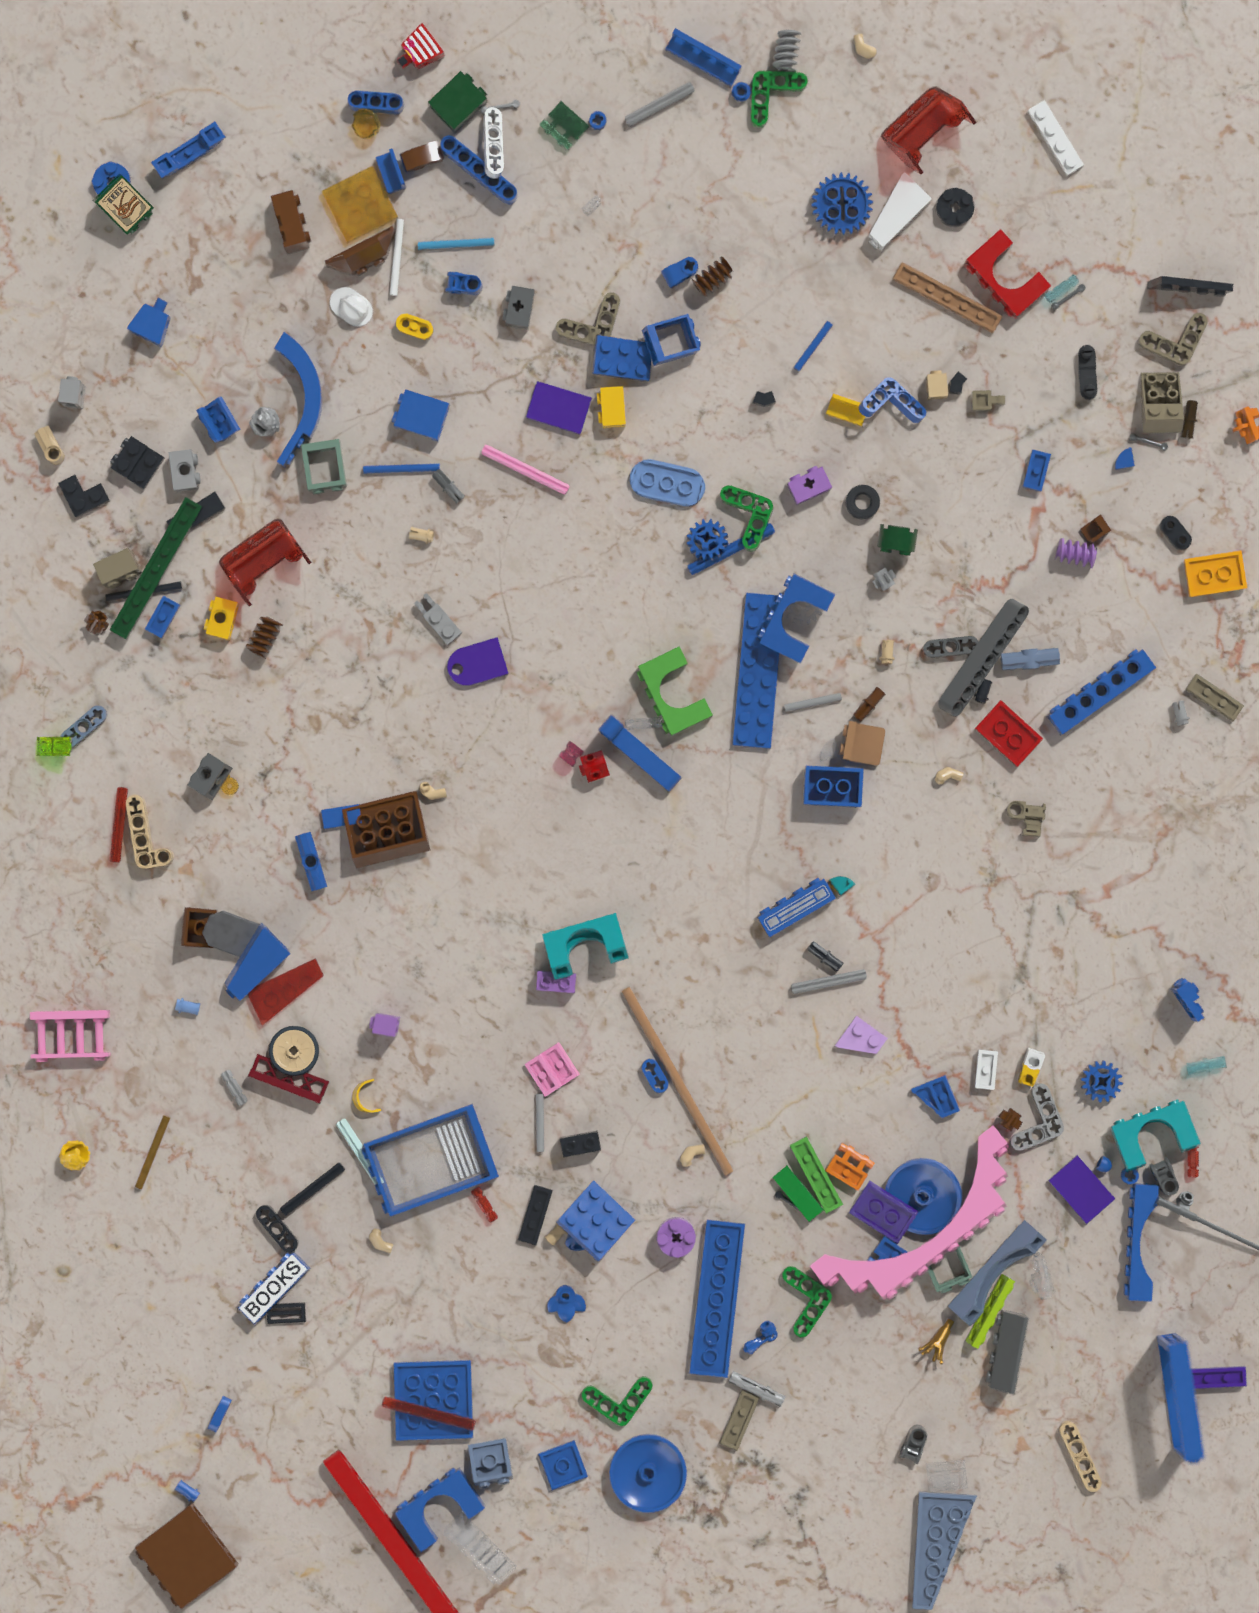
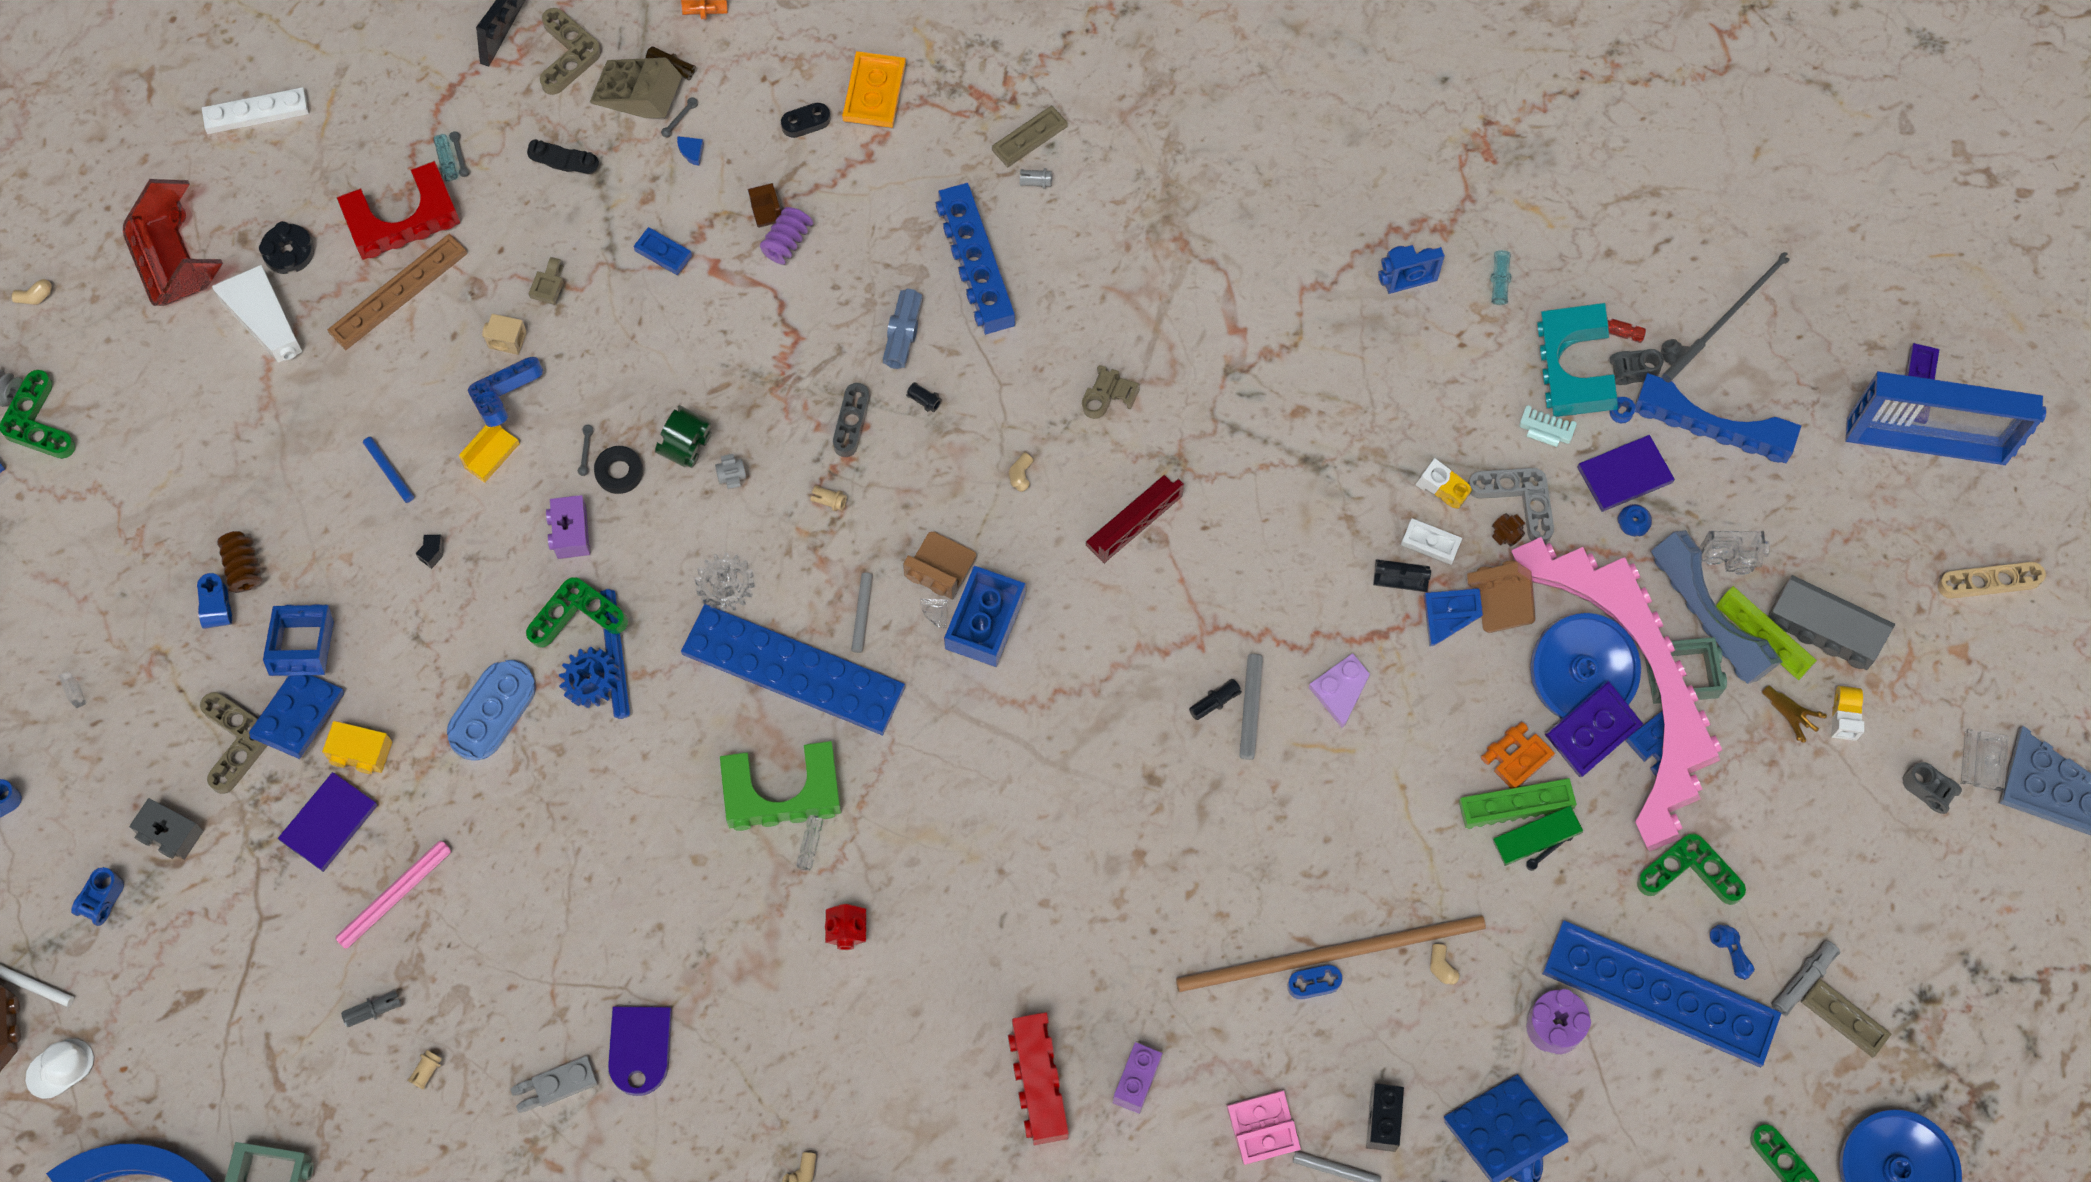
camera: 70 degrees left, 20 degrees down
blue bar [363,463,440,474] -> none
blue panel [392,389,450,442] -> none
yellow plate [396,314,433,340] -> none
dark azure bar [418,238,495,250] -> none
teal arch [542,913,629,980] -> none
clear pink wheel [558,740,584,767] -> none
blue beam [598,715,682,792] -> none
blue plate [732,82,751,102] -> none
blue brick [757,877,836,937] -> none
blue arch [758,573,835,663] -> none
blue gear [811,172,873,235] -> none
teal tile [829,876,855,895] -> none
reddish brown axle [853,687,886,722] -> none
dark grey beam [938,599,1029,716] -> none
black piece [949,371,967,394] -> none
red plate [974,700,1043,767] -> none
blue gear [1080,1060,1123,1102] -> none
blue hinge [1096,1156,1112,1173] -> none
none -> dark grey hinge [577,425,594,476]
none -> red wedge [1008,1012,1069,1146]
none -> dark red fence [1086,475,1184,564]
none -> black hinge [1373,559,1431,592]
none -> medium nougat bracket [1467,561,1535,633]
none -> light aqua piece [1519,405,1577,447]
none -> blue plate [1618,504,1652,537]
none -> leg [1831,685,1864,741]

